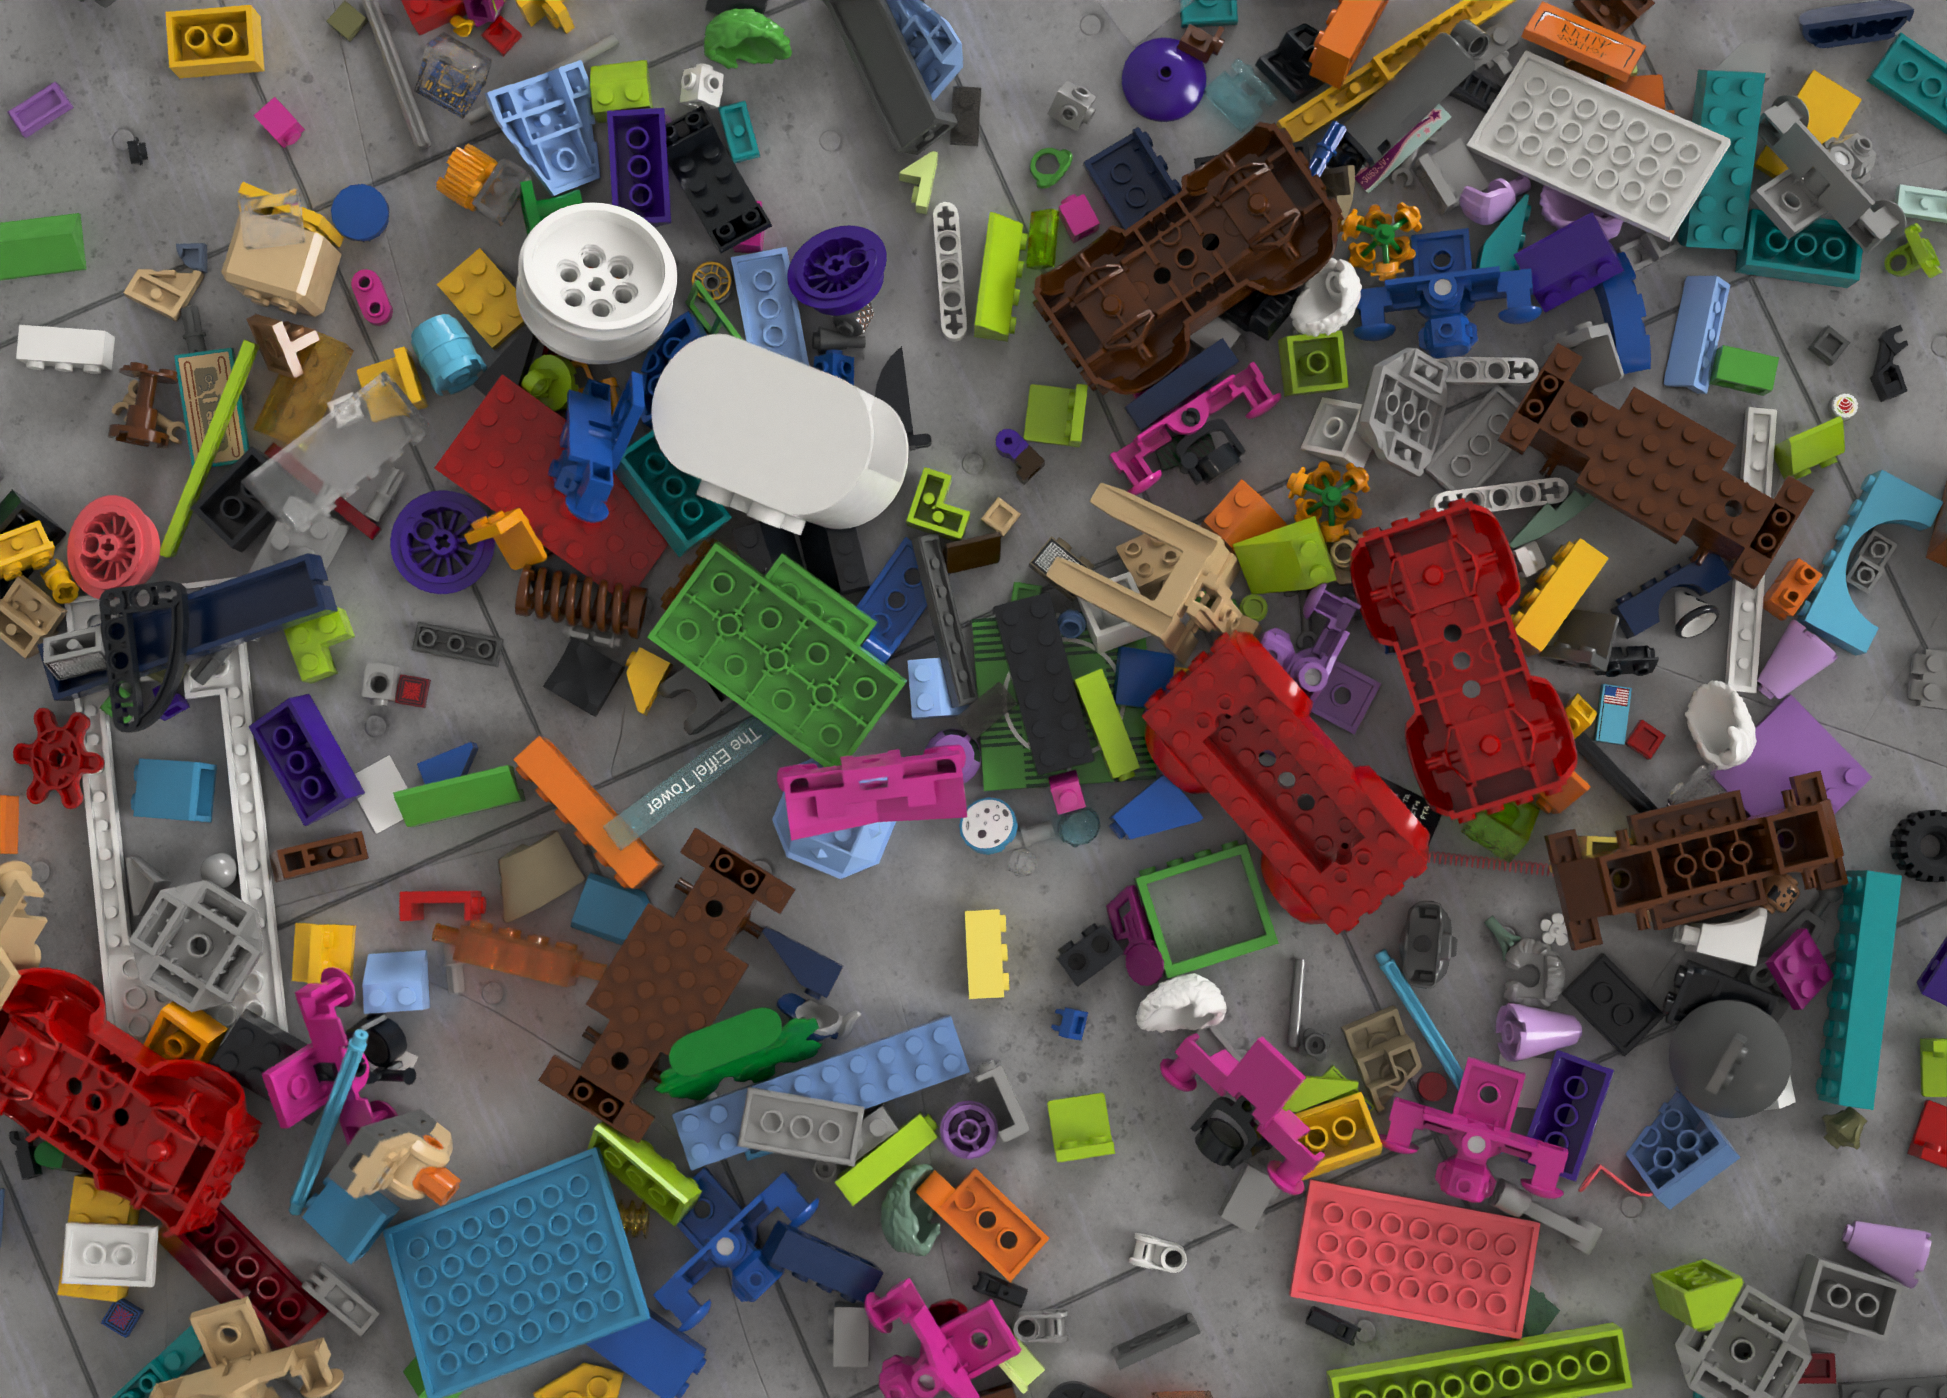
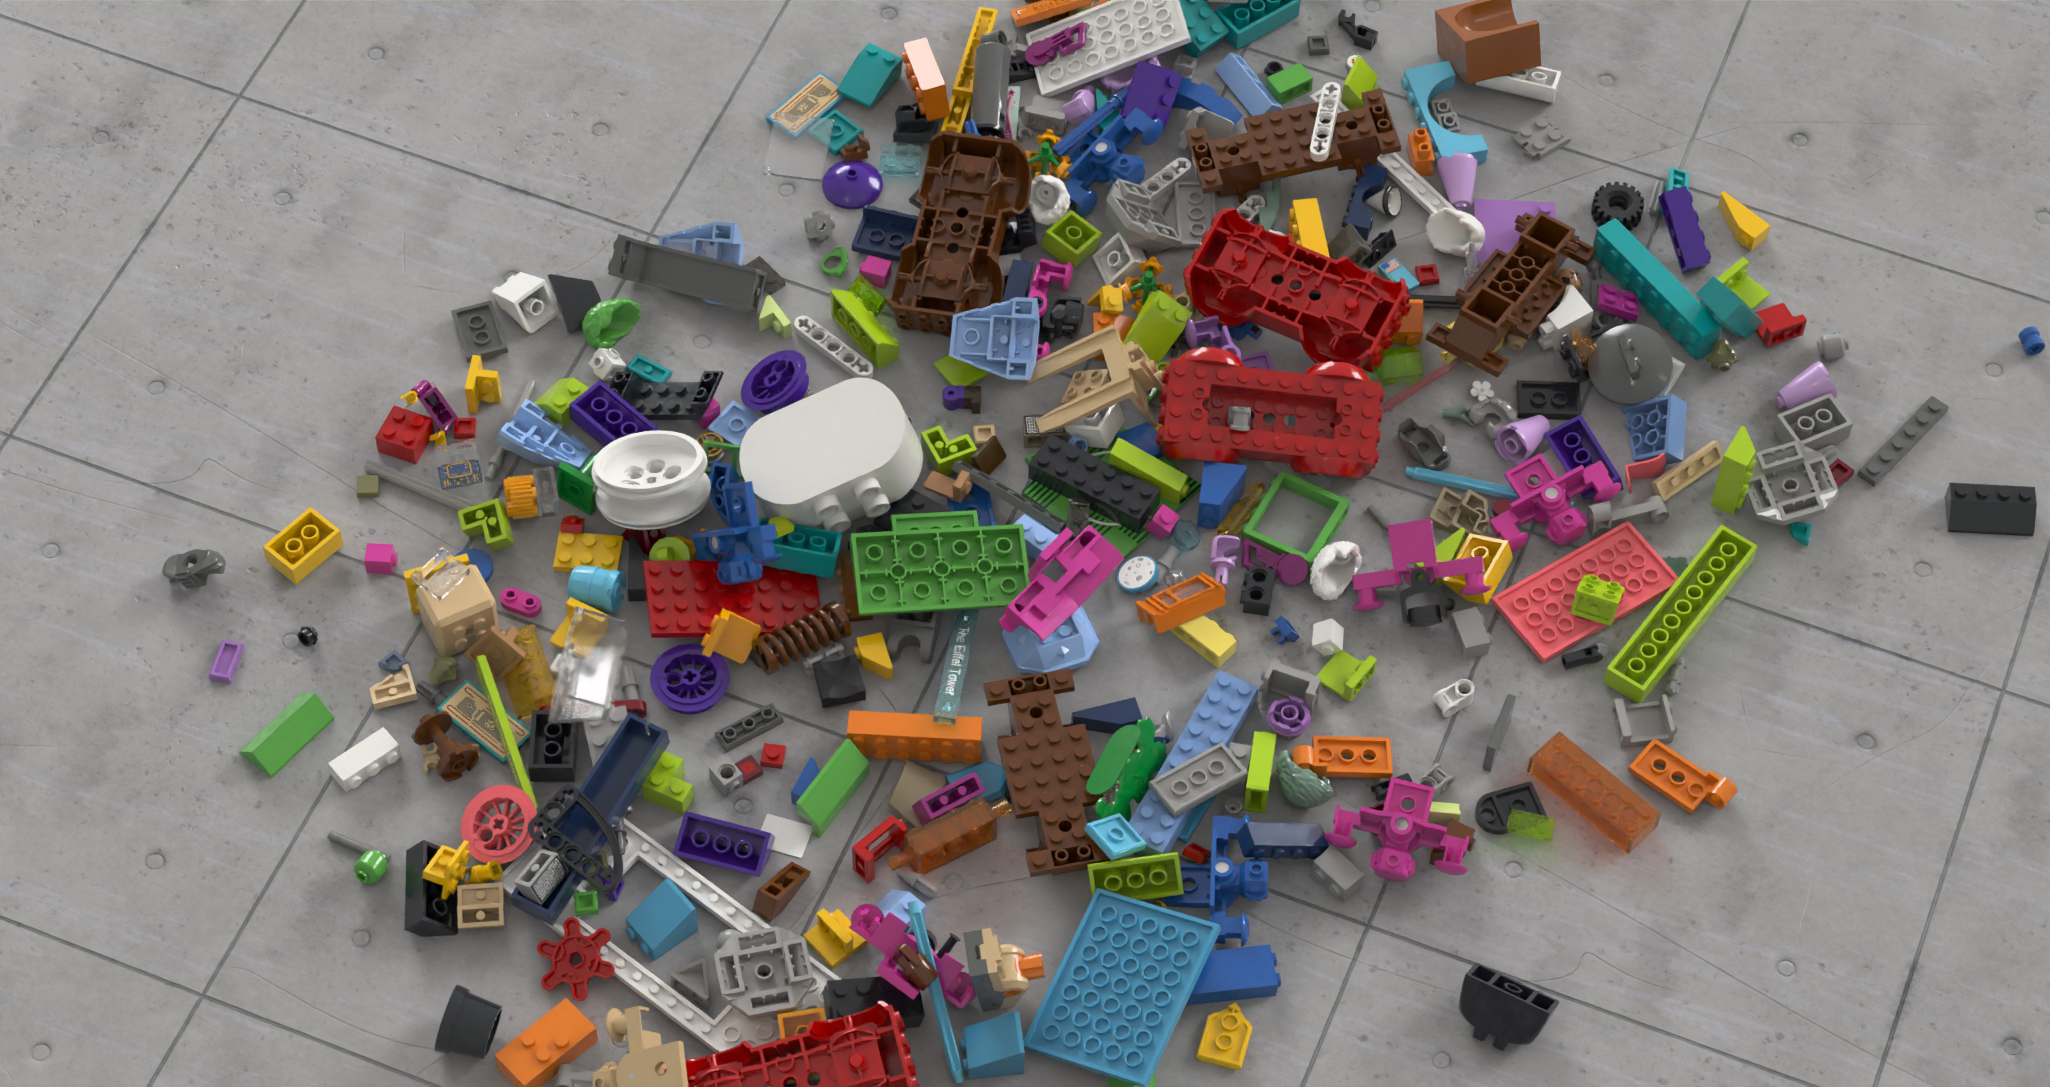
camera: 40 degrees left, 30 degrees down
none -> olive rock [426,655,459,687]
none -> lime brick [457,498,515,551]
none -> red plate [561,515,585,533]
none -> red plate [760,743,786,769]
none -> neon yellow tile [768,517,795,538]
none -> reddish brown piece [893,943,939,991]
none -> magenta brick [912,772,986,826]
none -> medium nougat bracket [923,470,972,503]
none -> light blue wedge [949,297,1040,381]
none -> magenta piece [1025,22,1087,66]
none -> blue axle [1052,86,1129,157]
none -> medium azure tile [1084,813,1147,861]
none -> yellow bracket [1087,285,1123,314]
none -> orange door [1135,572,1226,634]
none -> red tile [1182,842,1211,865]
none -> lavender piece [1210,535,1240,589]
none -> clear yellow plate [1216,481,1265,536]
none -> light grey piece [1227,405,1251,431]
none -> black plate [1264,61,1284,77]
none -> white beam [1310,82,1341,162]
none -> white brick [1312,618,1344,656]
none -> lime bracket [1570,575,1625,626]
none -> clear orange brick [1571,327,1597,362]
none -> tan plate [1651,441,1723,501]
none -> teal brick [1696,276,1764,339]

